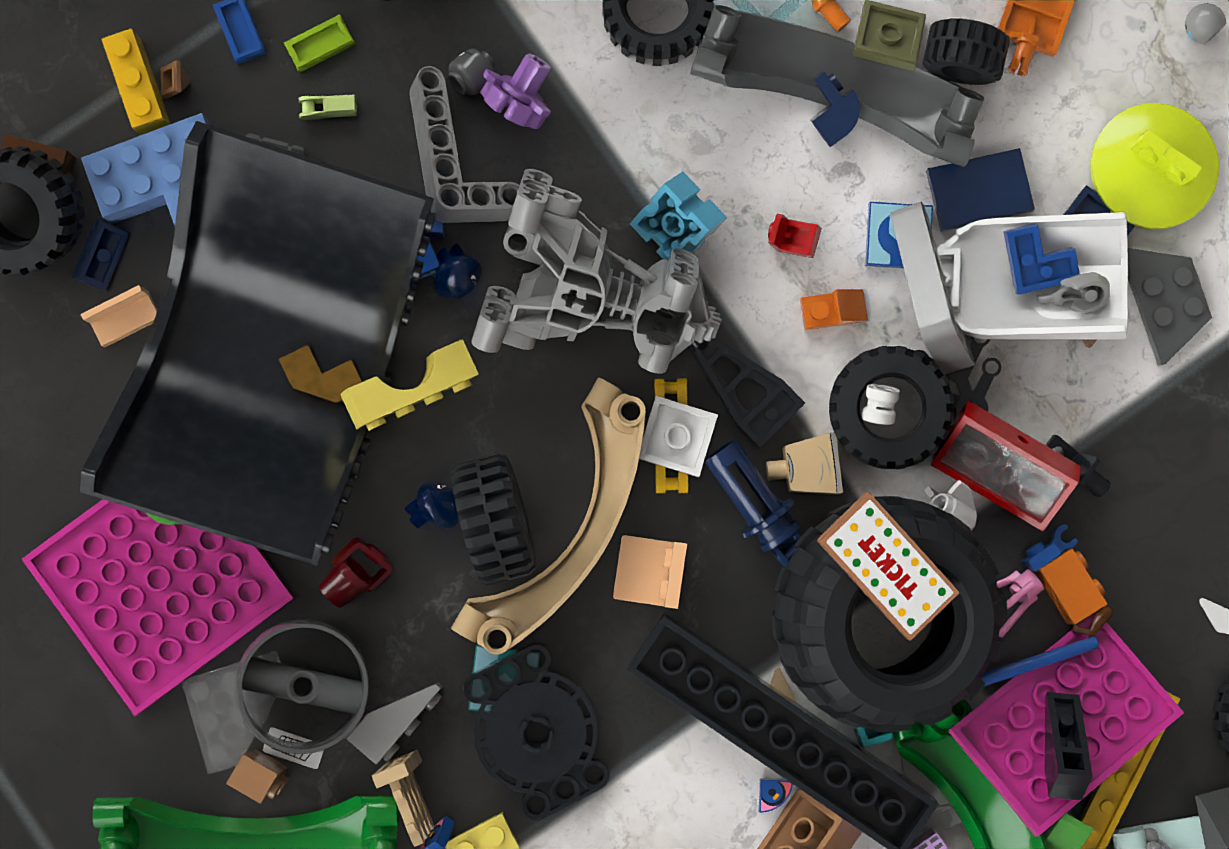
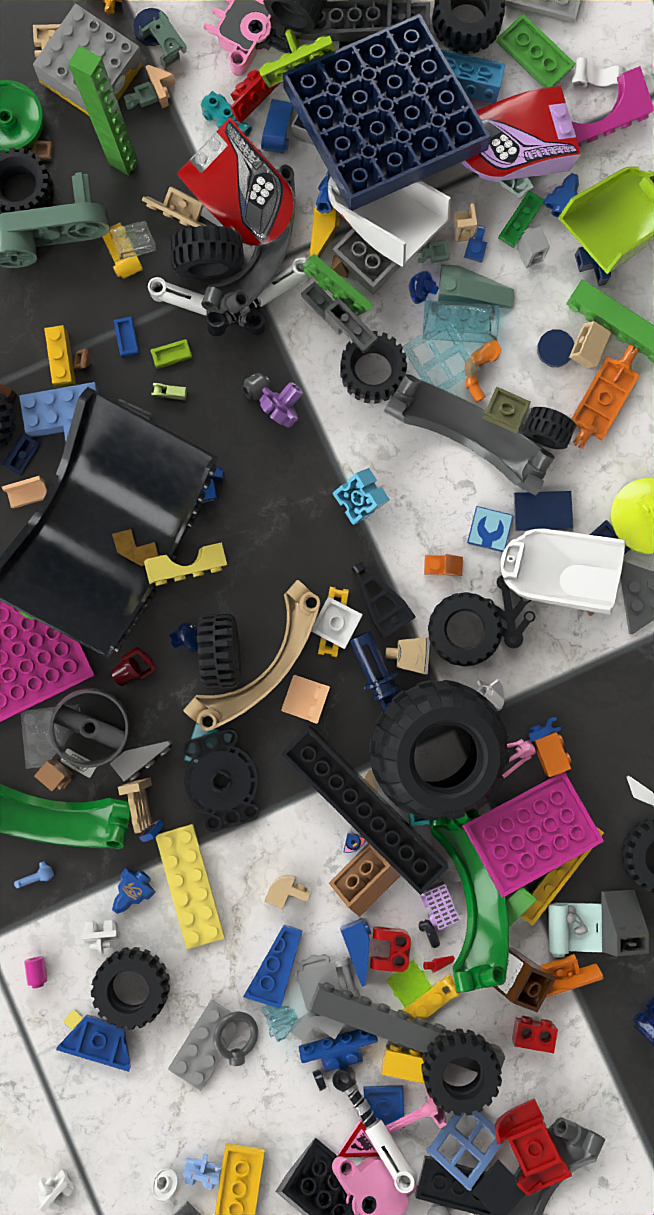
camera: 15 degrees right, 0 degrees up
light grey beam [409,66,520,223] -> none
clear blue piece [433,244,482,299] -> none
light grey connector [471,169,722,374] -> none
red bracket [768,213,822,258] -> none
dark blue brick [810,71,860,147] -> none
tile [817,492,960,641] -> none
white wheel [862,384,900,425] -> none
light grey beam [890,201,975,375] -> none
brick [930,400,1081,531] -> none
blue bar [981,636,1099,687] -> none
blue plate [1003,224,1080,295] -> none
light grey piece [1037,272,1110,313] -> none
black slope [1045,692,1093,800] -> none
black bracket [1046,434,1111,497] -> none
reddish brown piece [1072,606,1113,638] -> none

